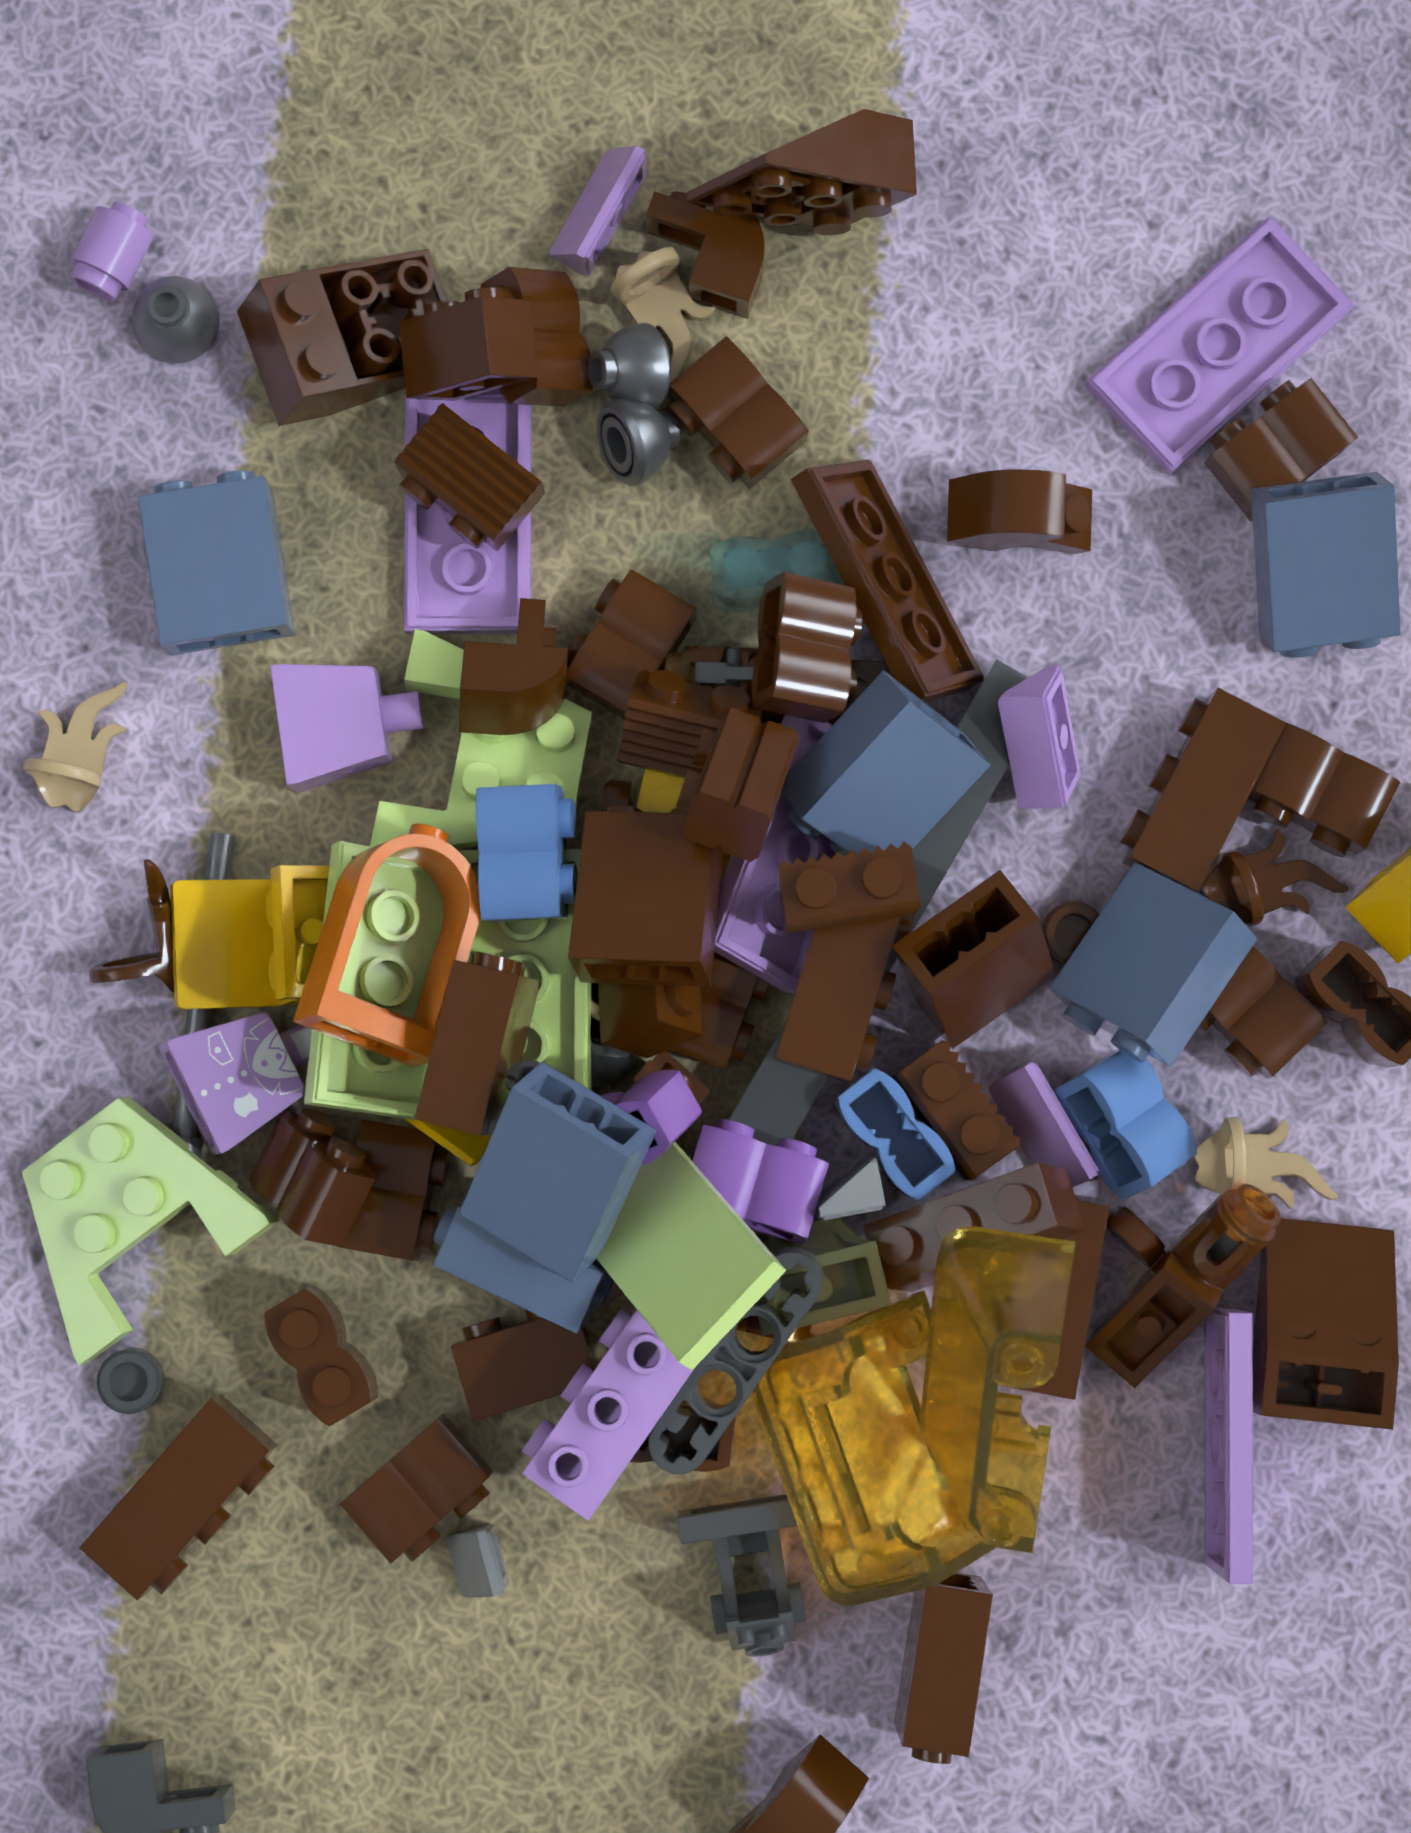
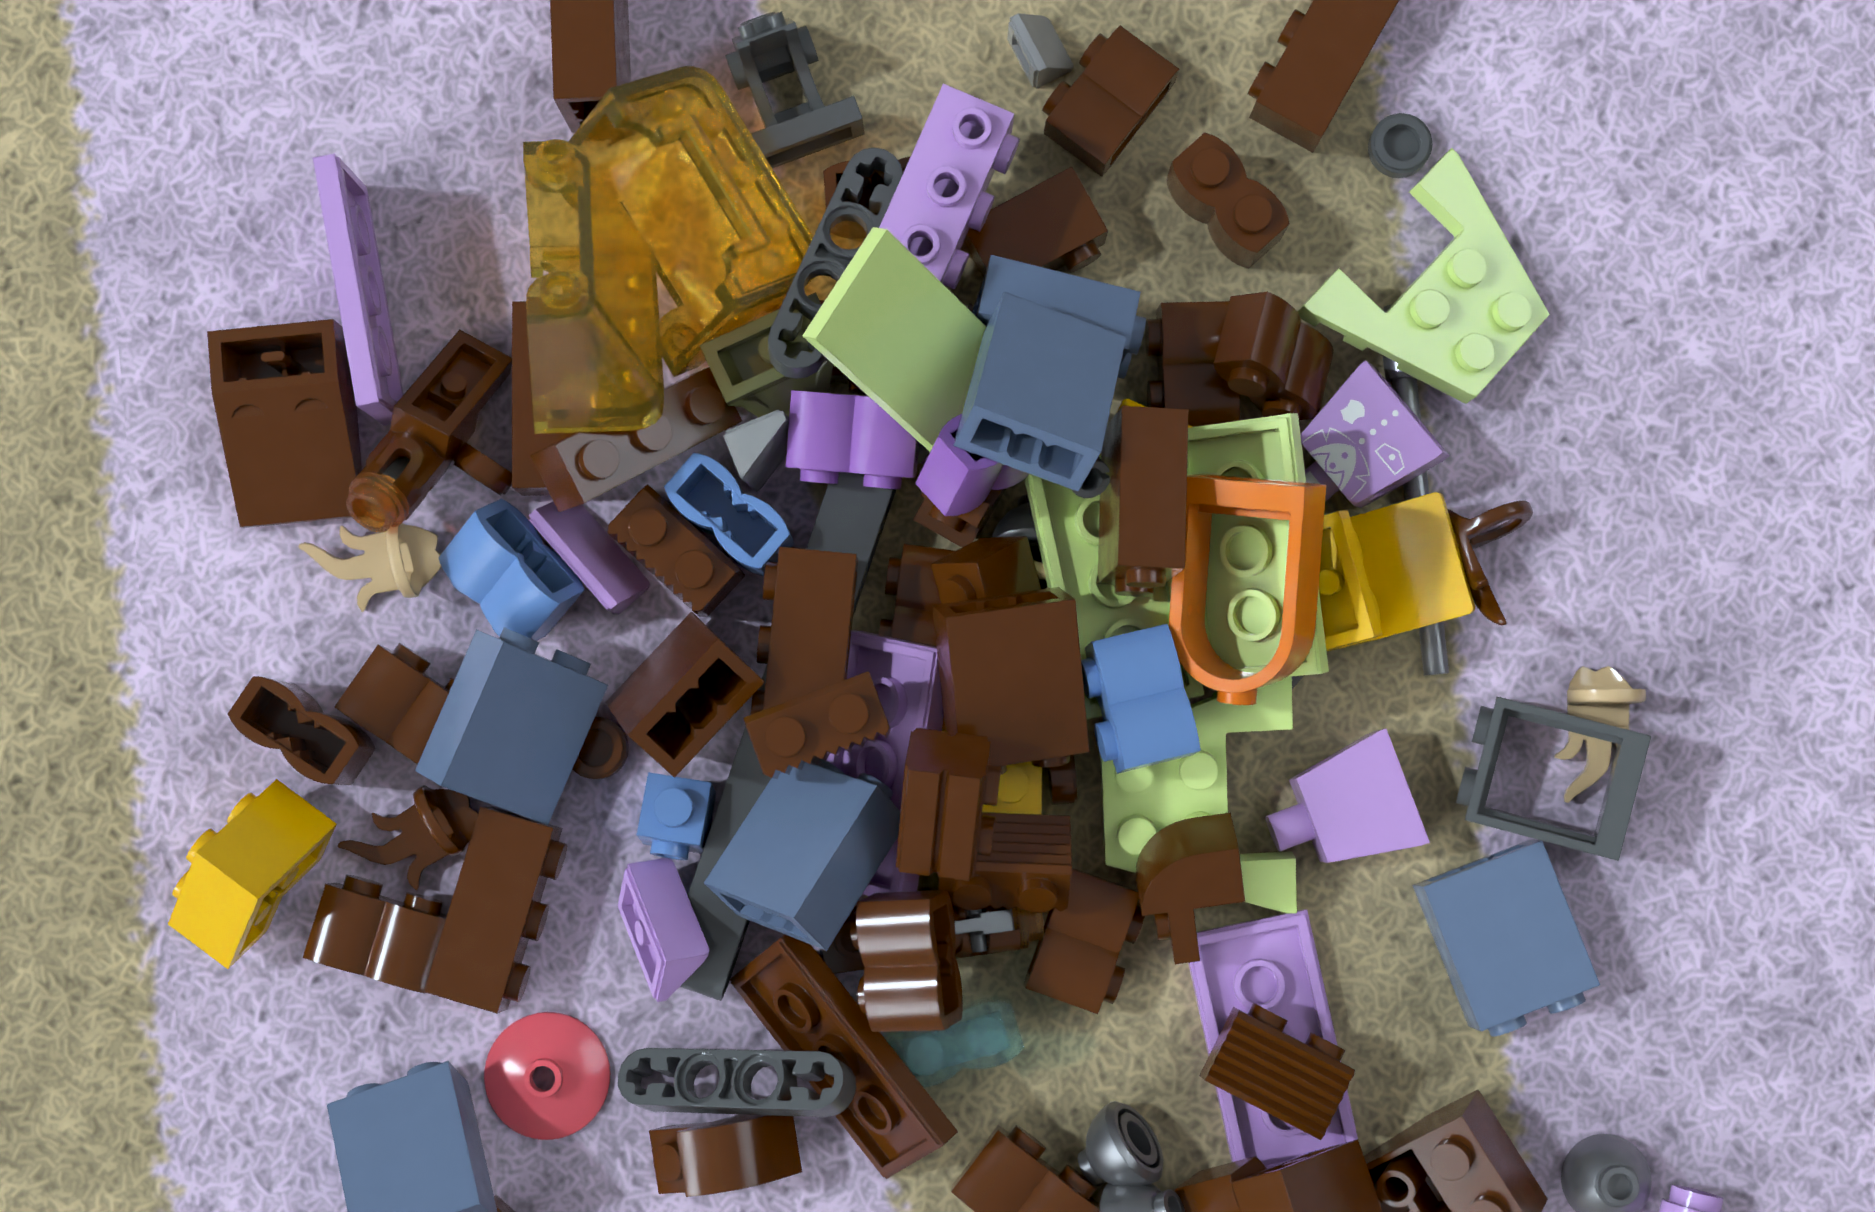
camera: 170 degrees right, 0 degrees up
none -> coral dish [484,1012,611,1140]
none -> dark grey beam [618,1048,856,1117]
none -> medium blue brick [636,772,716,860]
none -> dark grey window [1456,696,1651,861]

